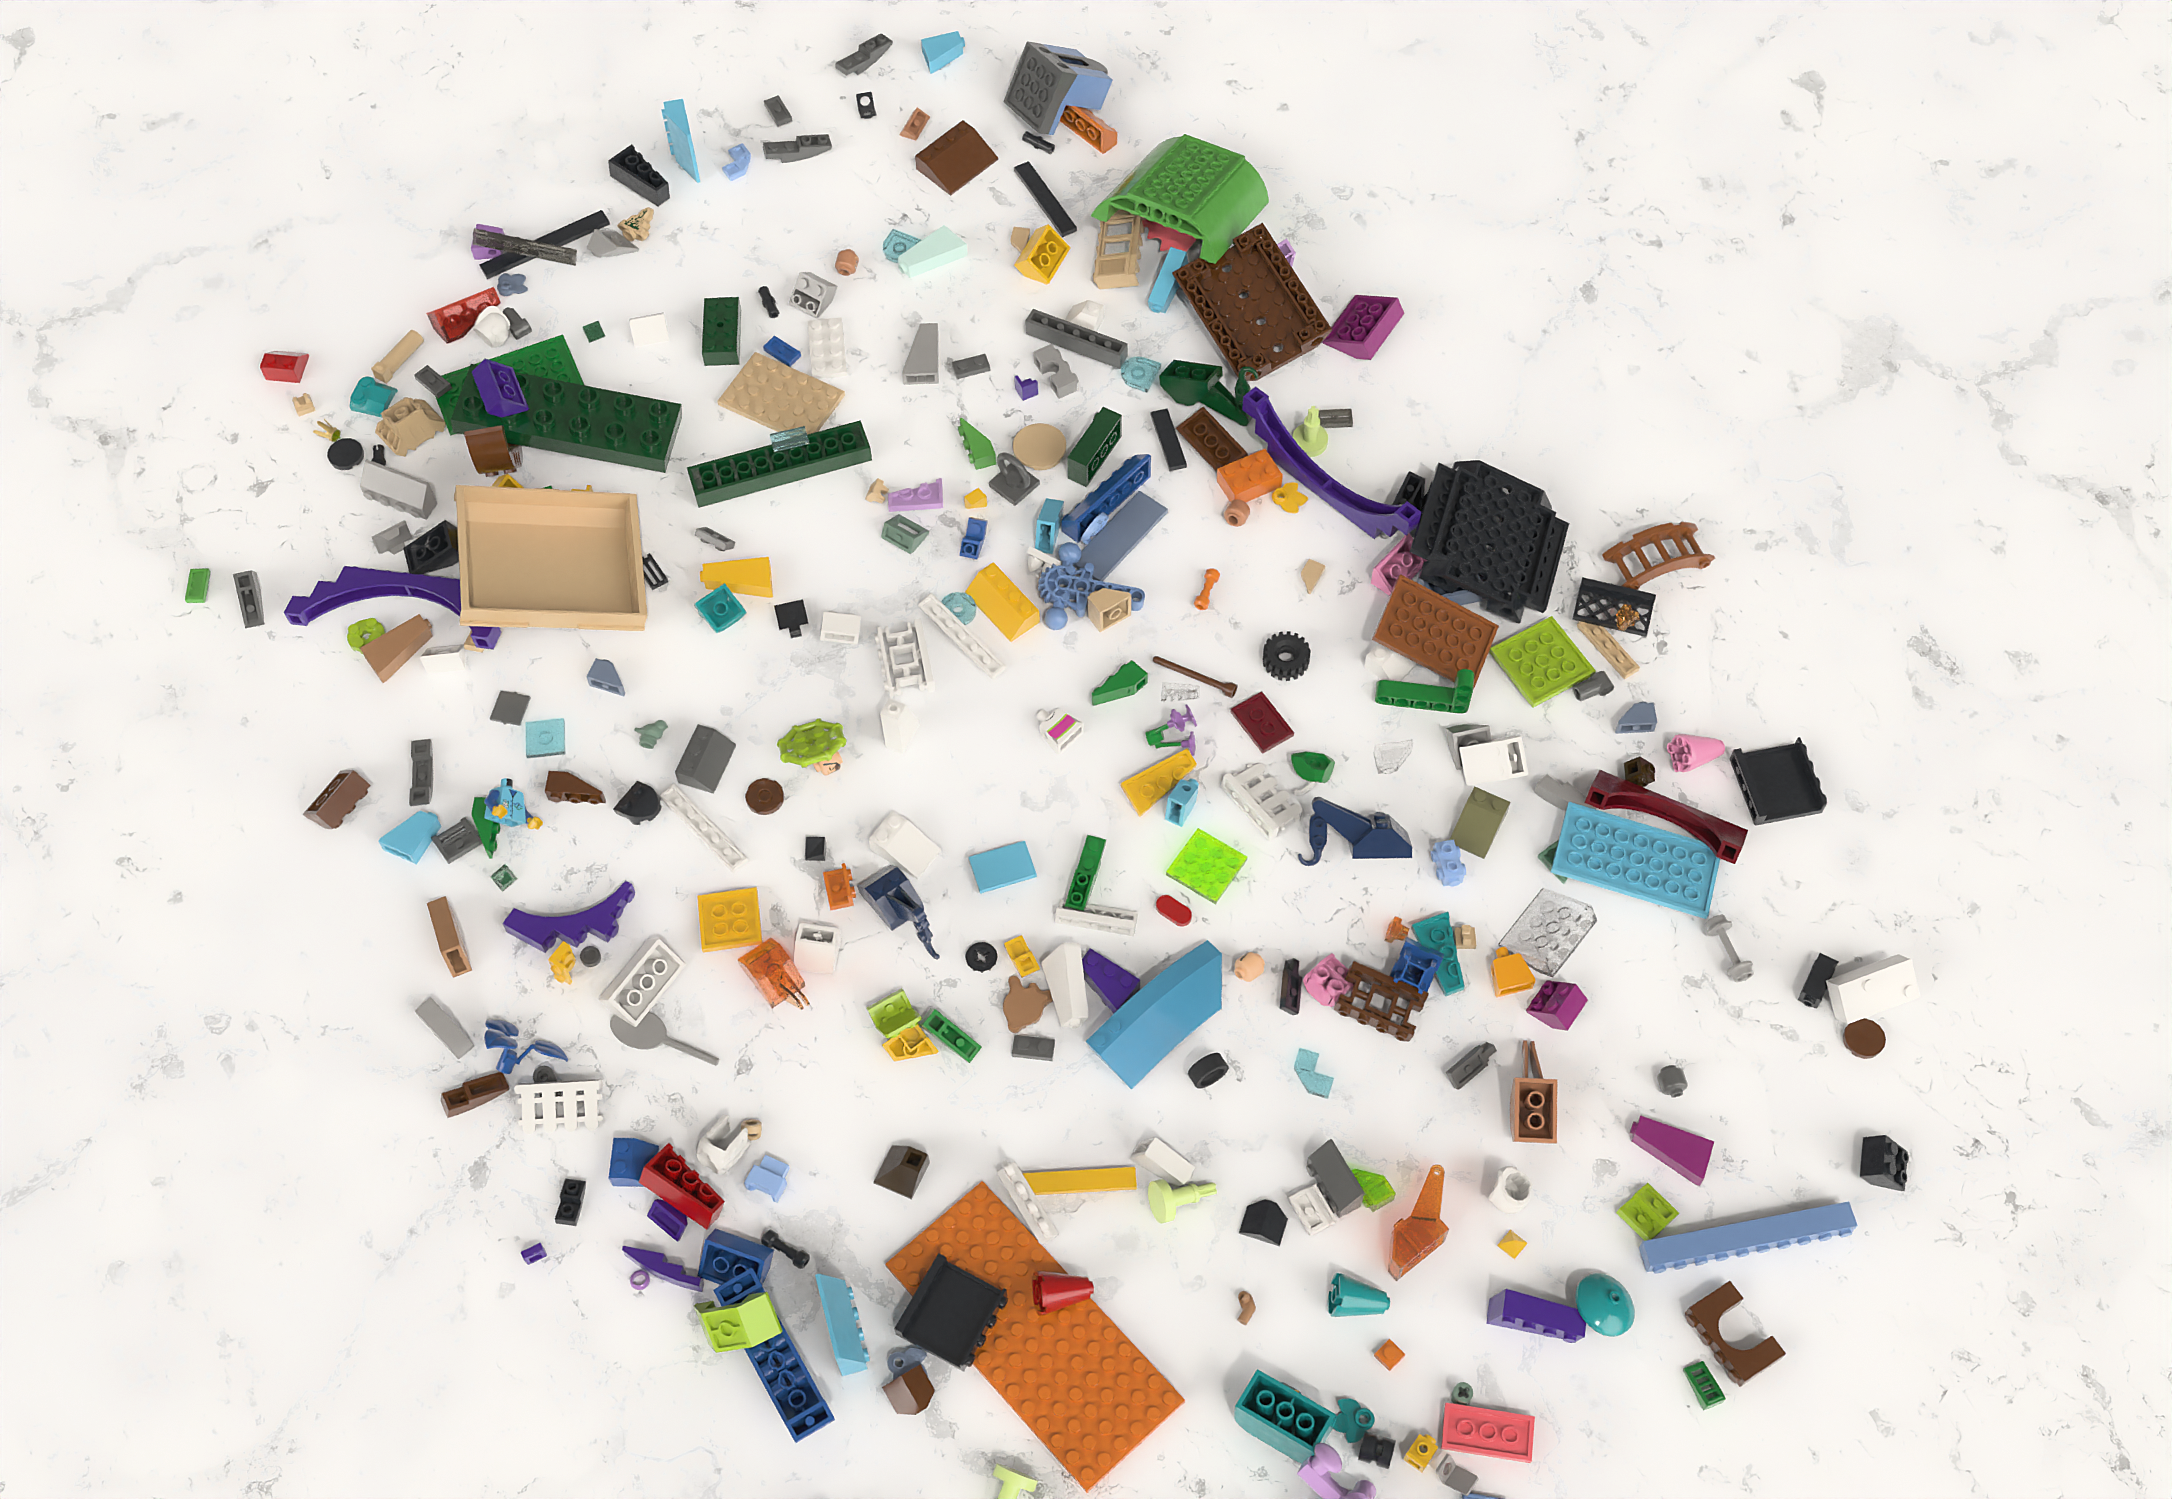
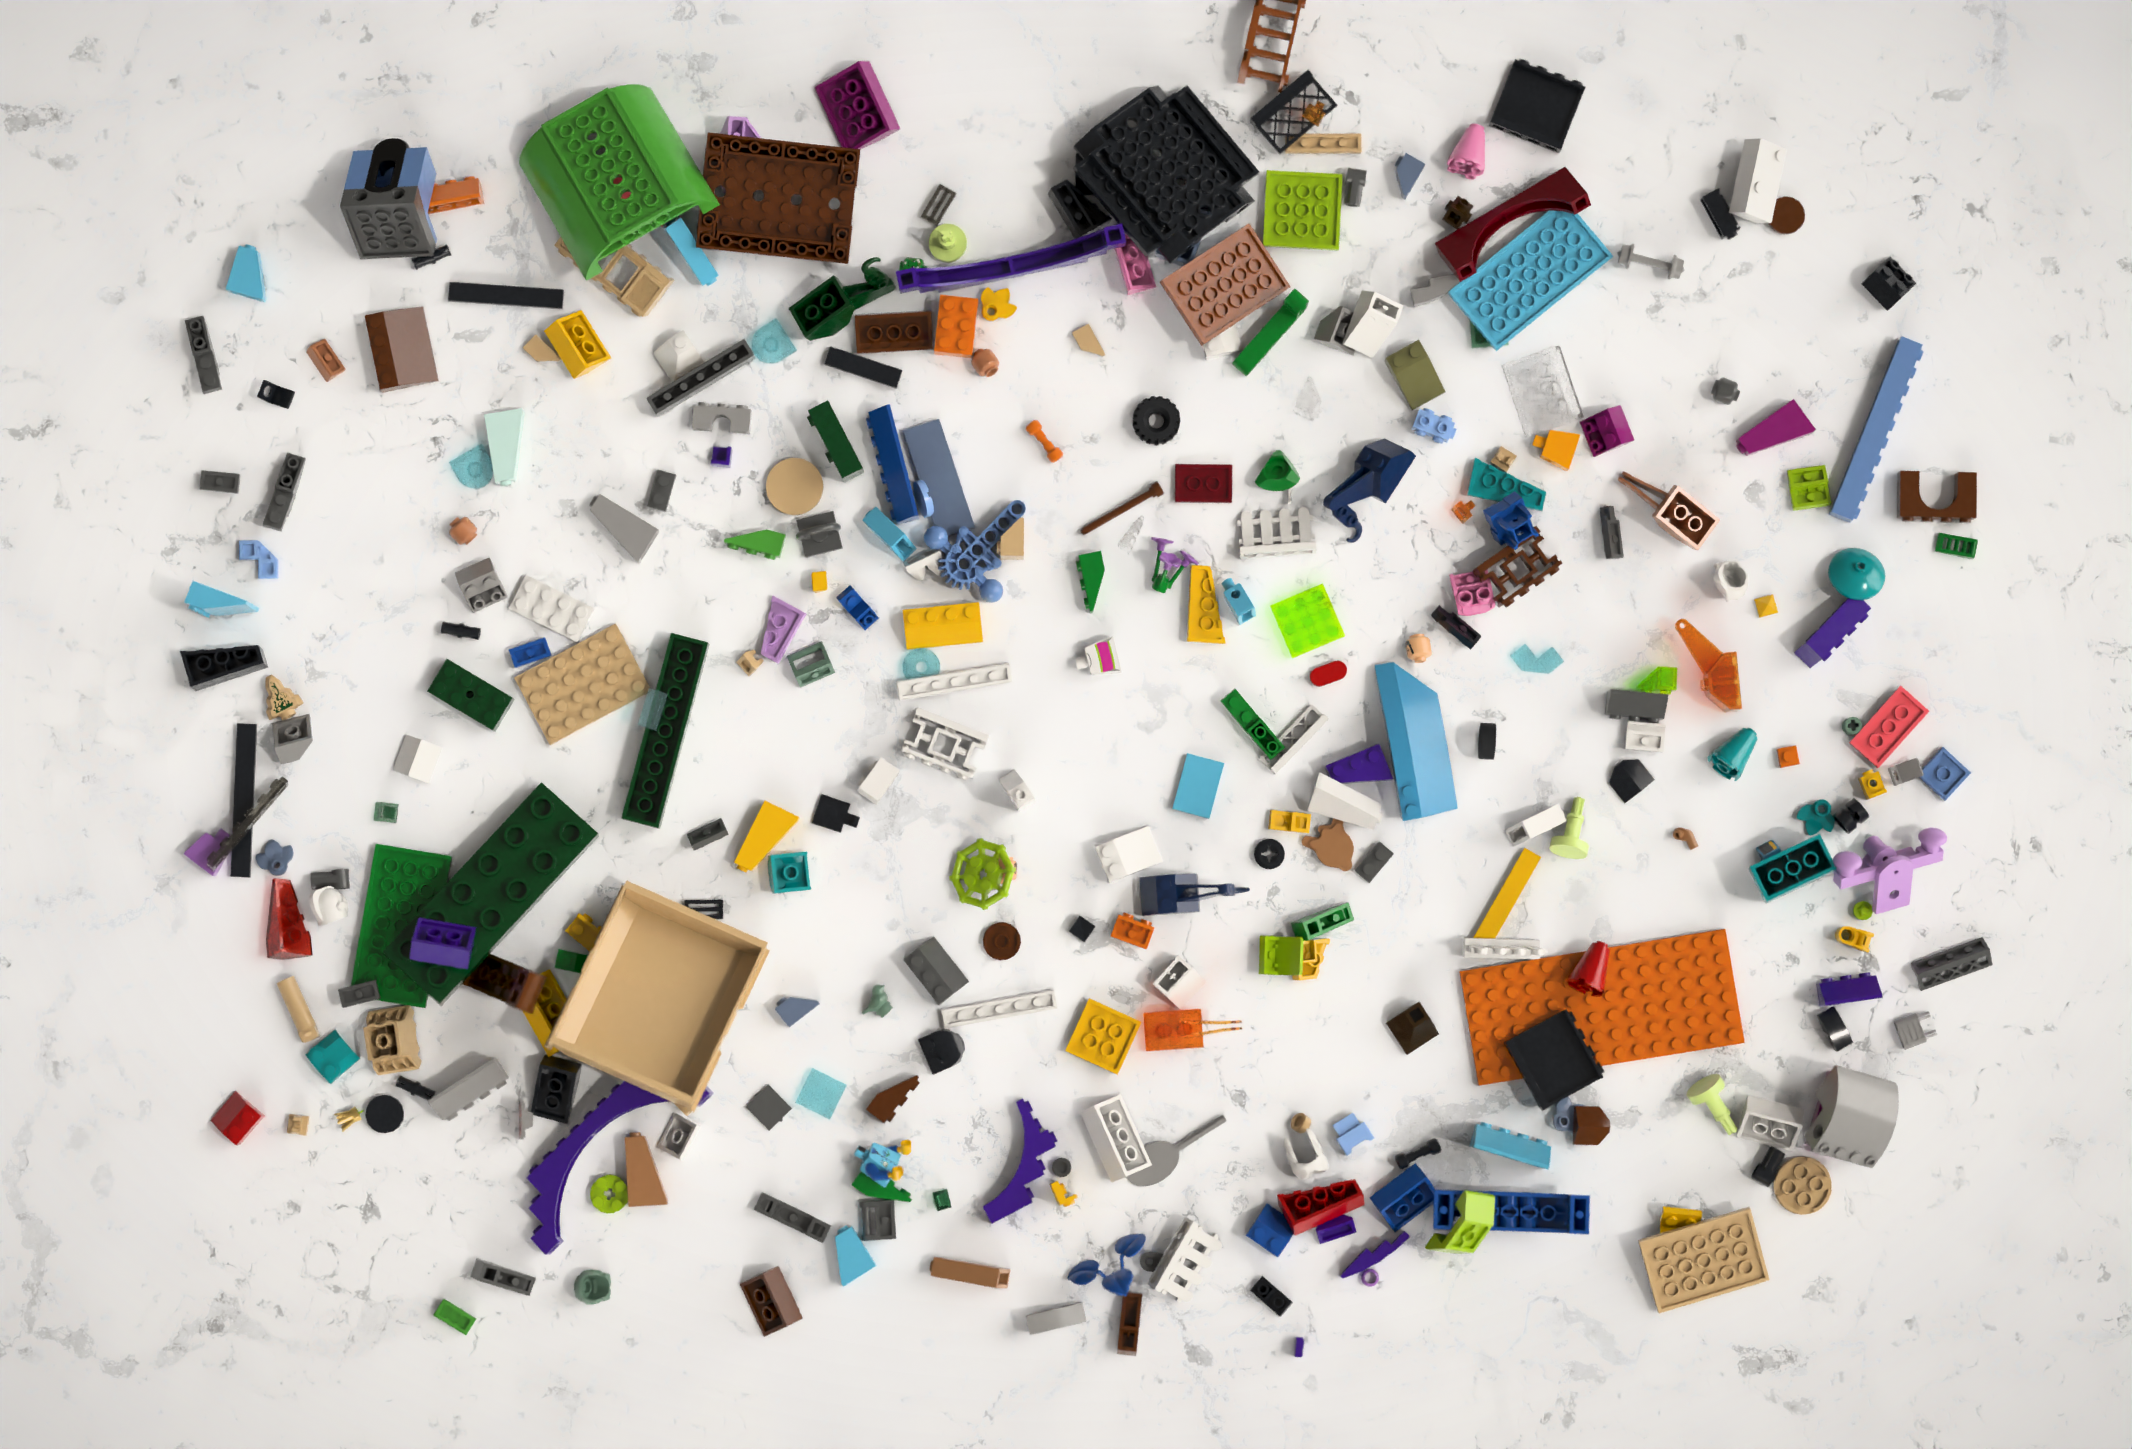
camera: 60 degrees left, 25 degrees up
none -> sand green hair [574,1269,611,1305]

